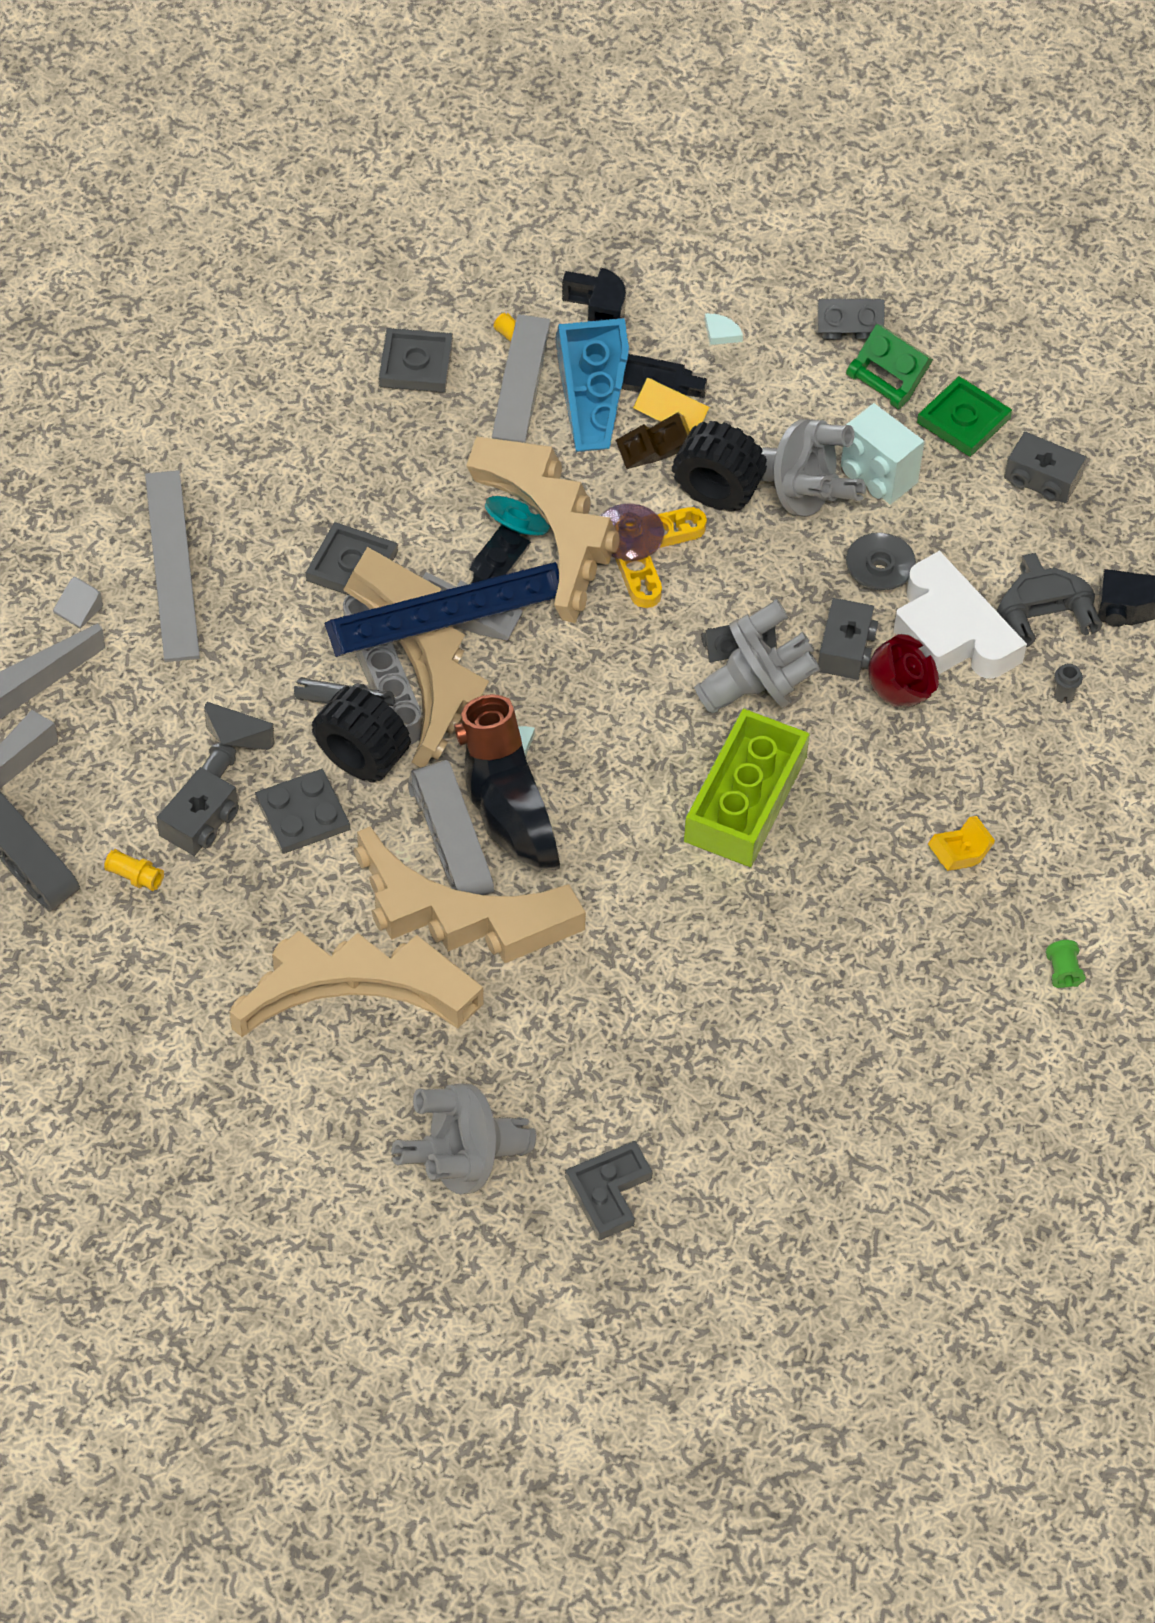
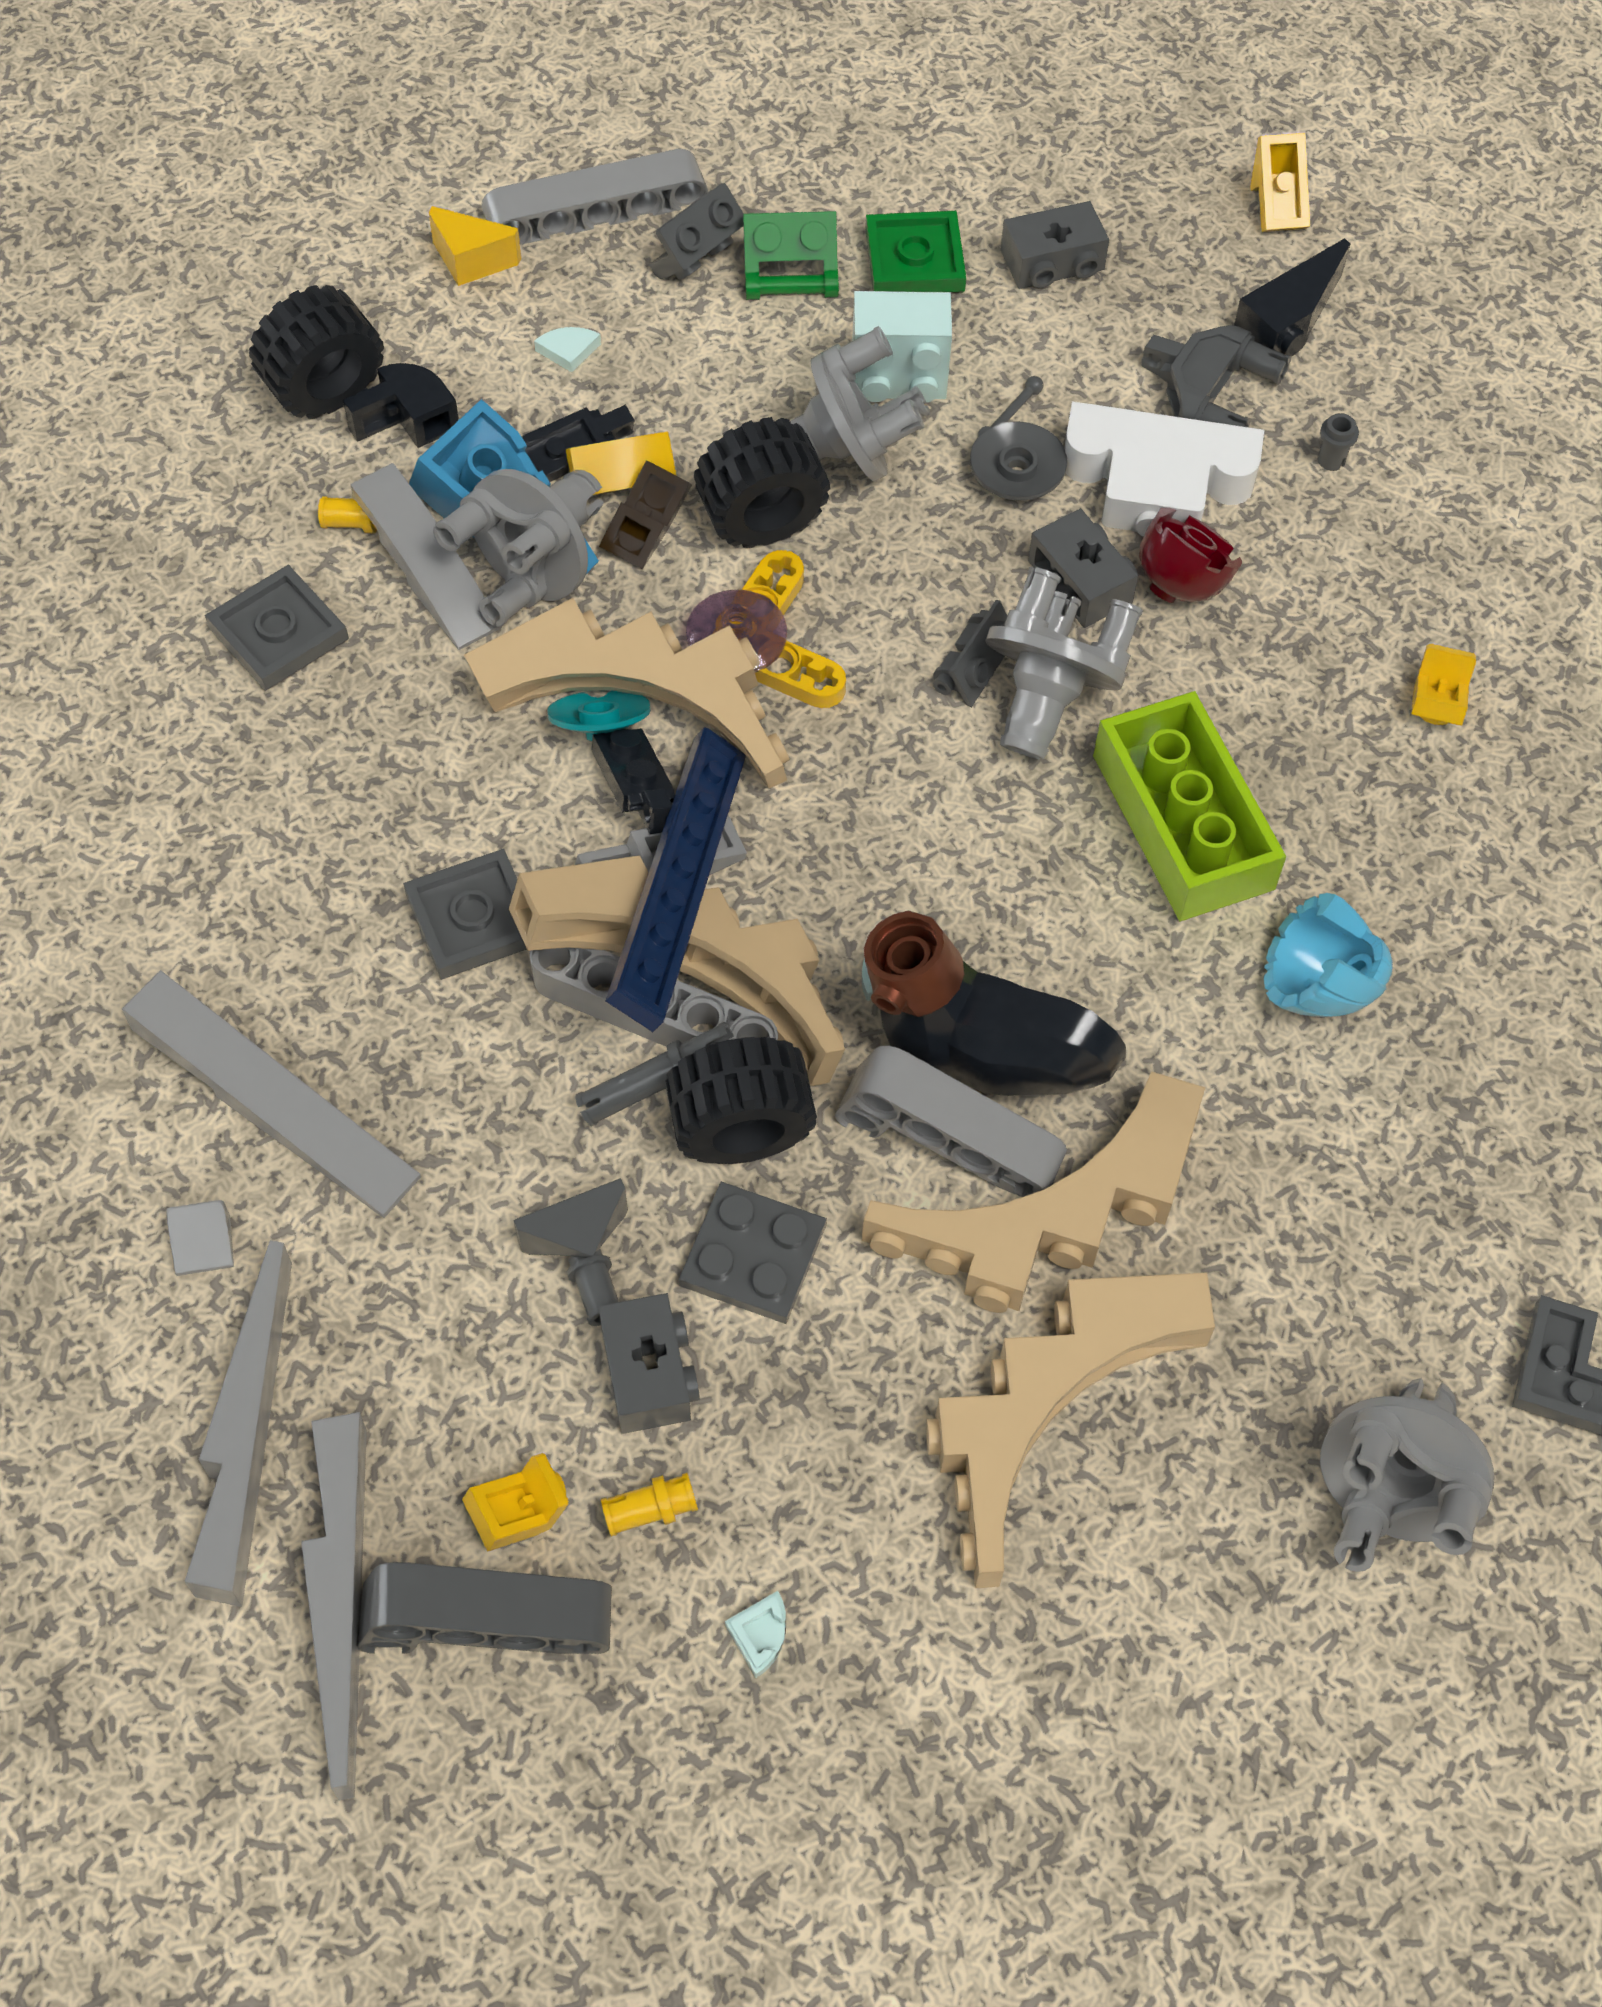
camera: 45 degrees left, 5 degrees up
none -> black tyre [249,285,384,419]
none -> yellow slope [428,206,522,286]
none -> light grey piece [433,469,604,627]
none -> yellow bracket [462,1453,568,1552]
none -> light grey beam [481,149,708,245]
none -> light aqua tile [725,1591,786,1678]
none -> dark grey hinge [978,376,1044,437]
none -> medium azure hair [1264,893,1393,1017]

